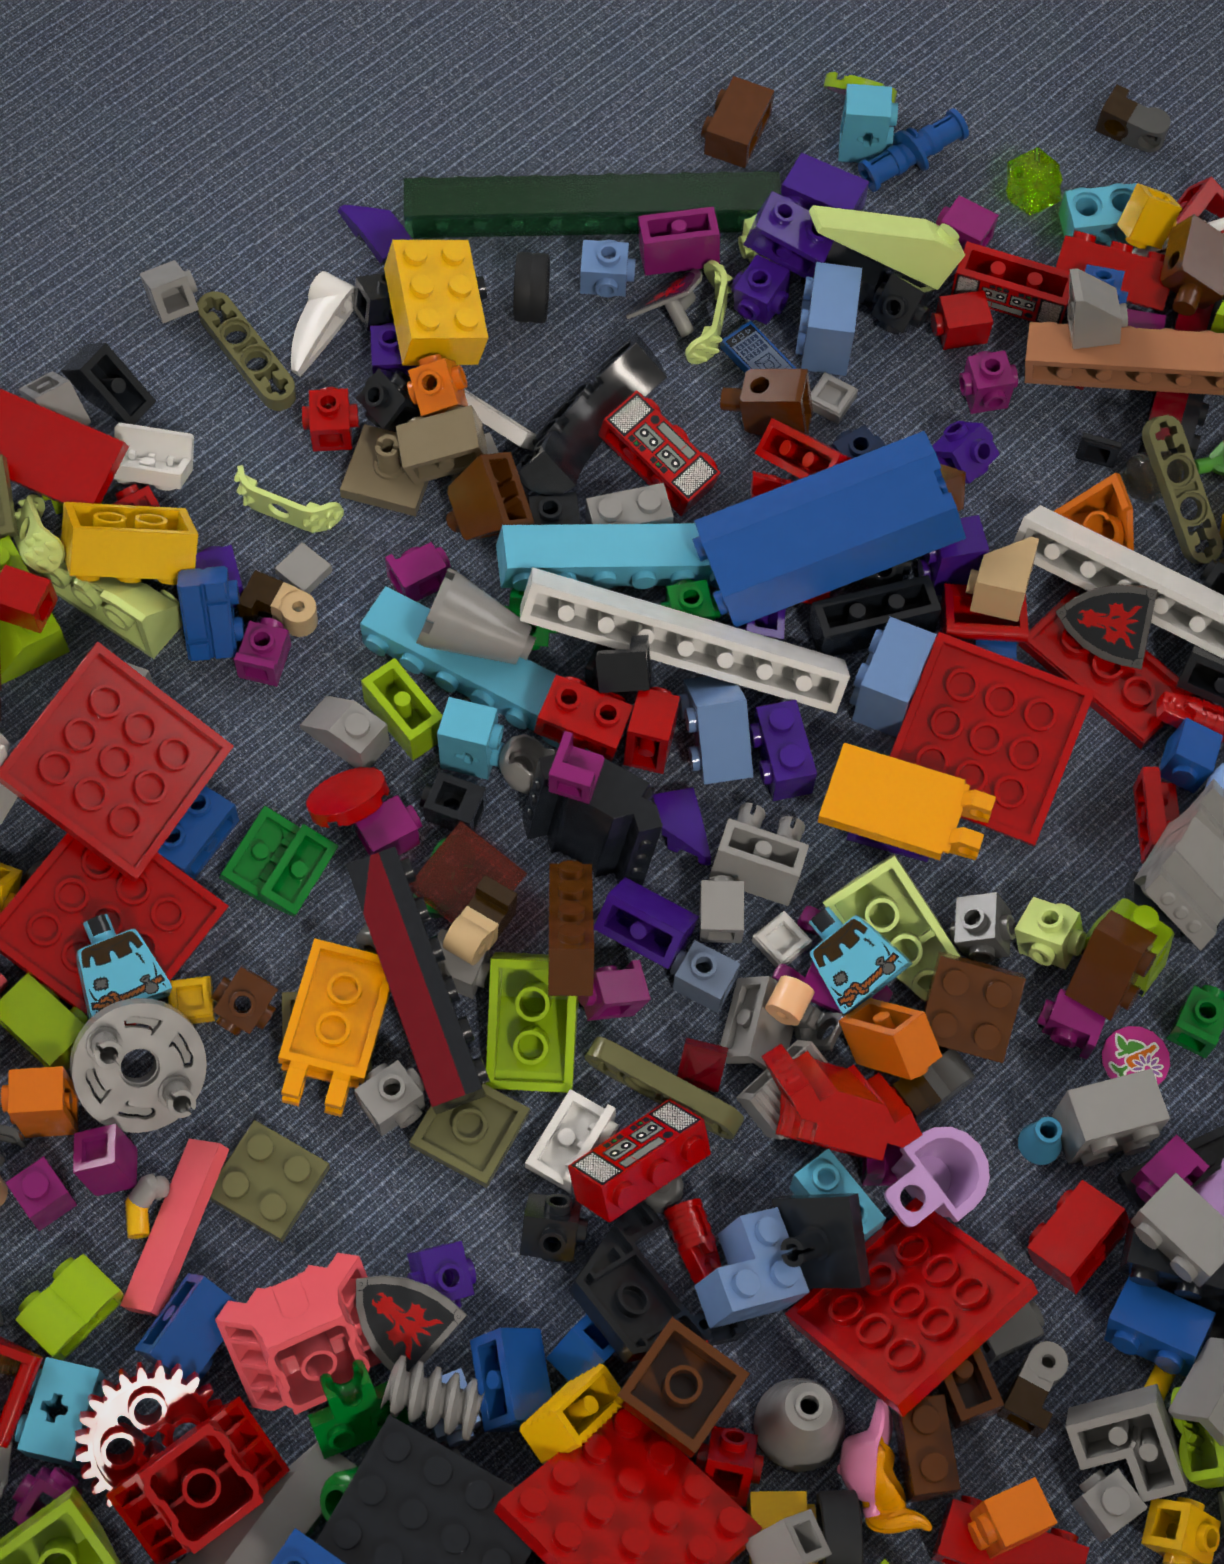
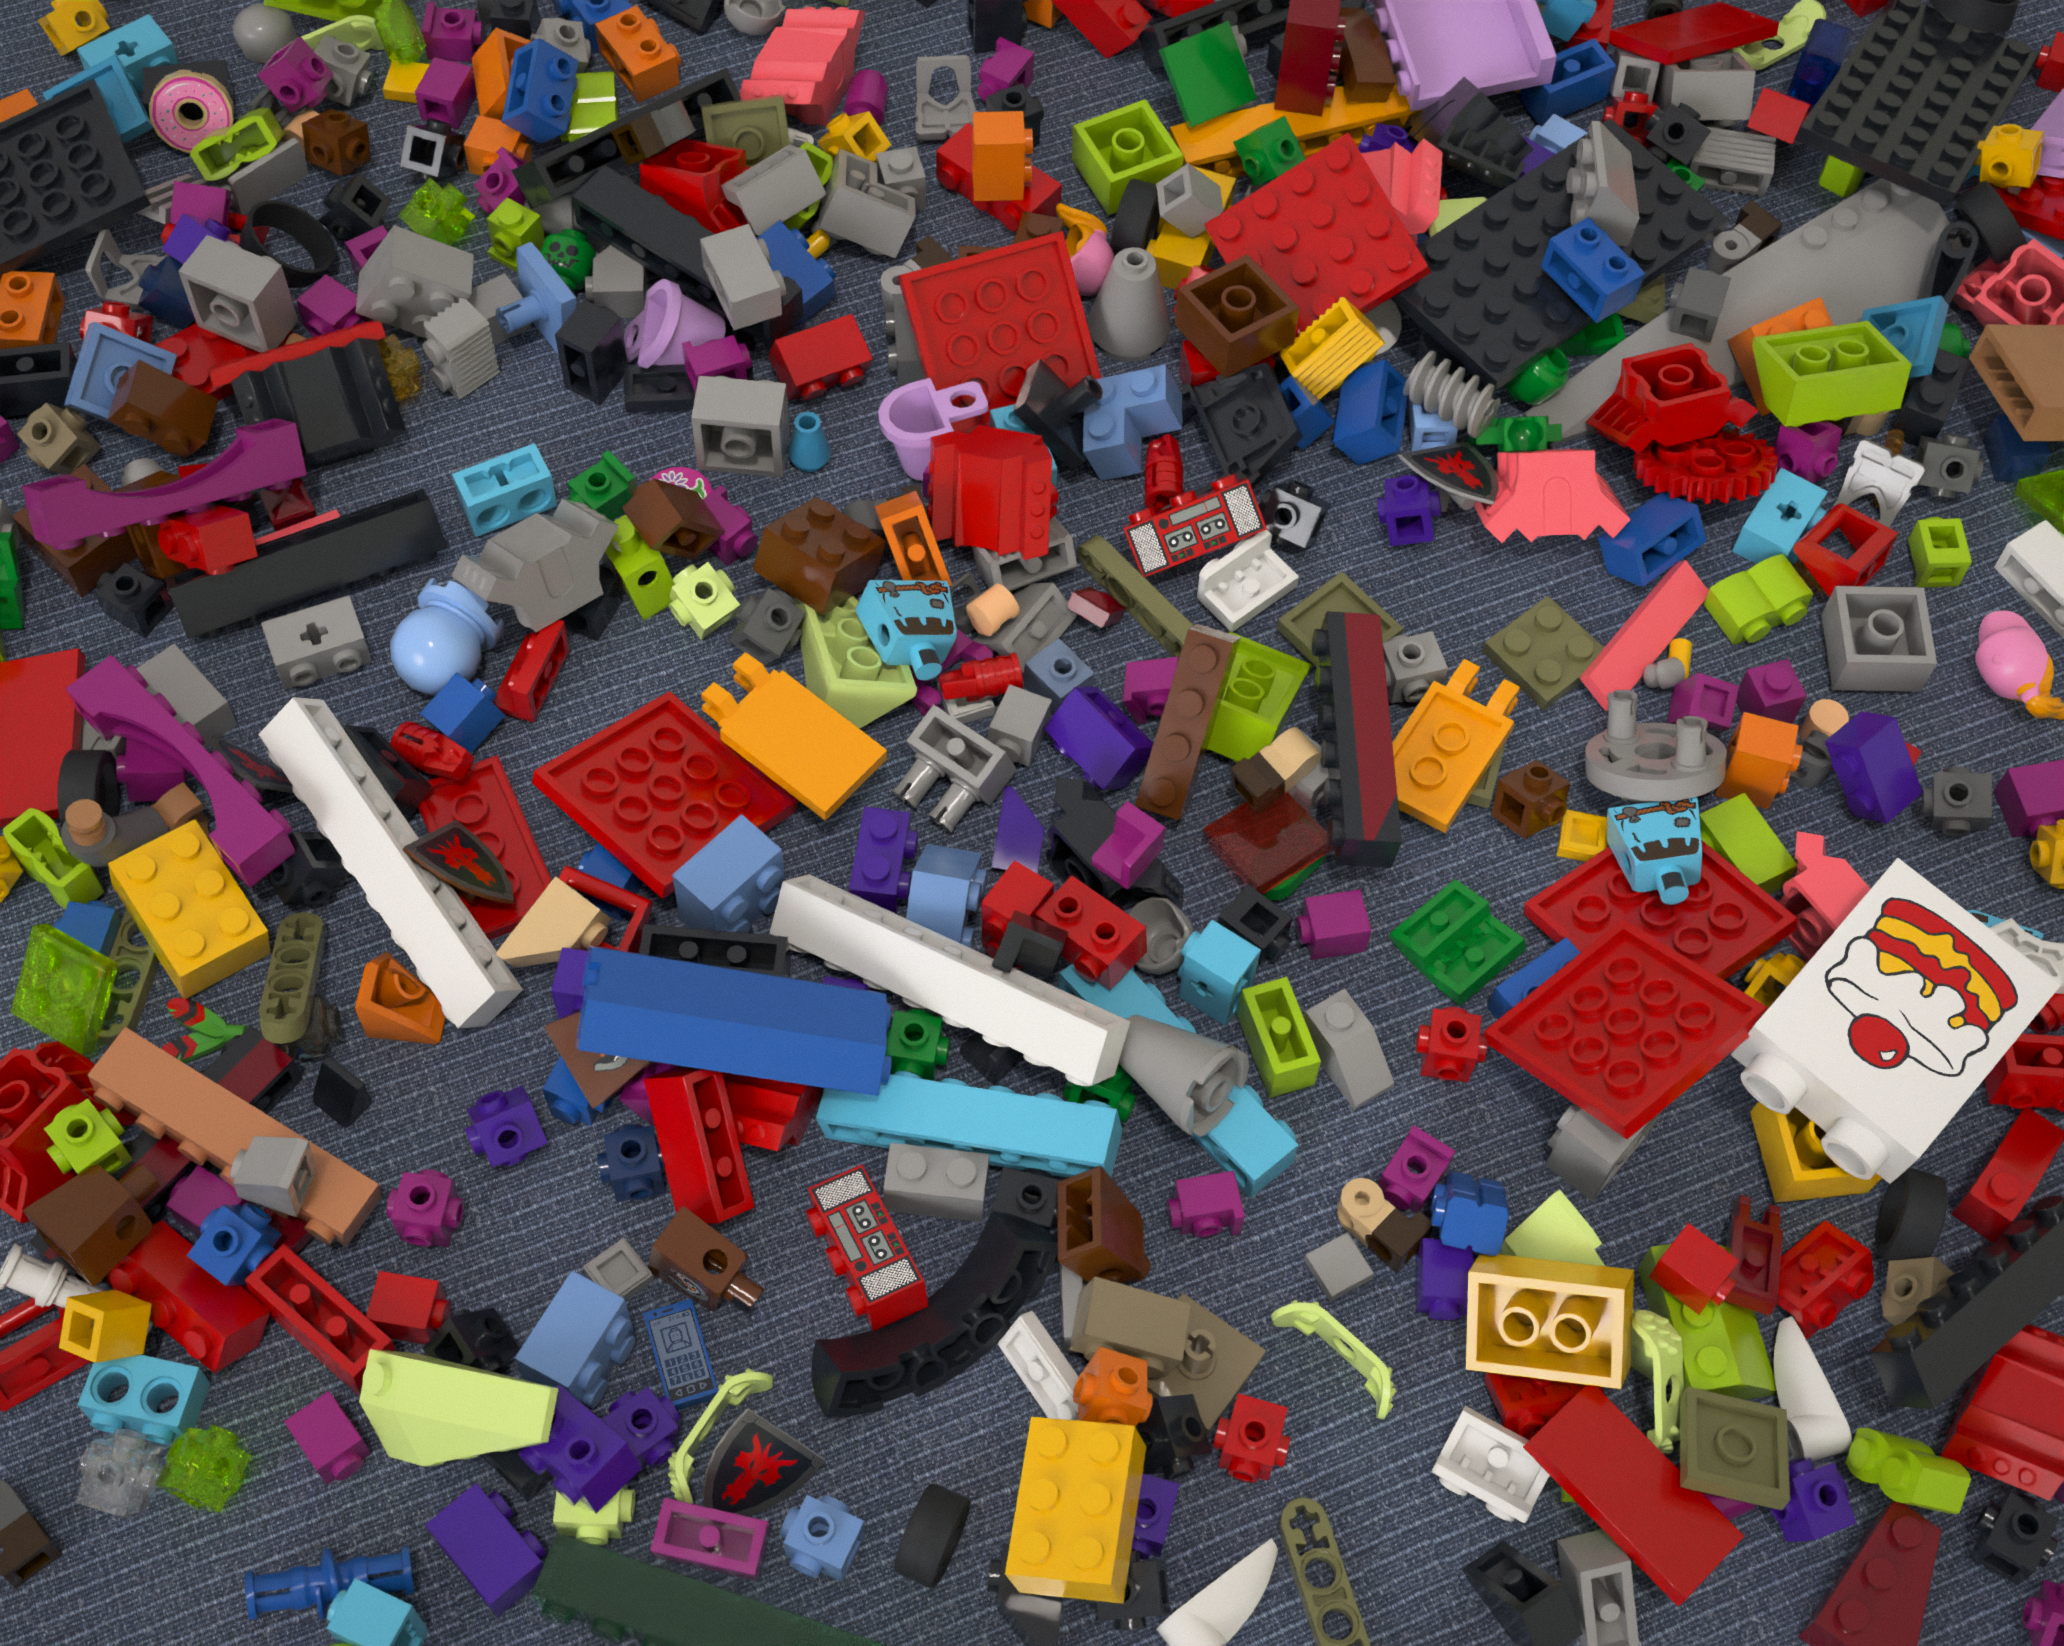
camera: 160 degrees left, 5 degrees down
red tile [306,767,390,828] -> none
none -> clear brick [76,1429,163,1518]
none -> red hinge [938,652,1023,702]
none -> red brick [1415,1007,1487,1083]

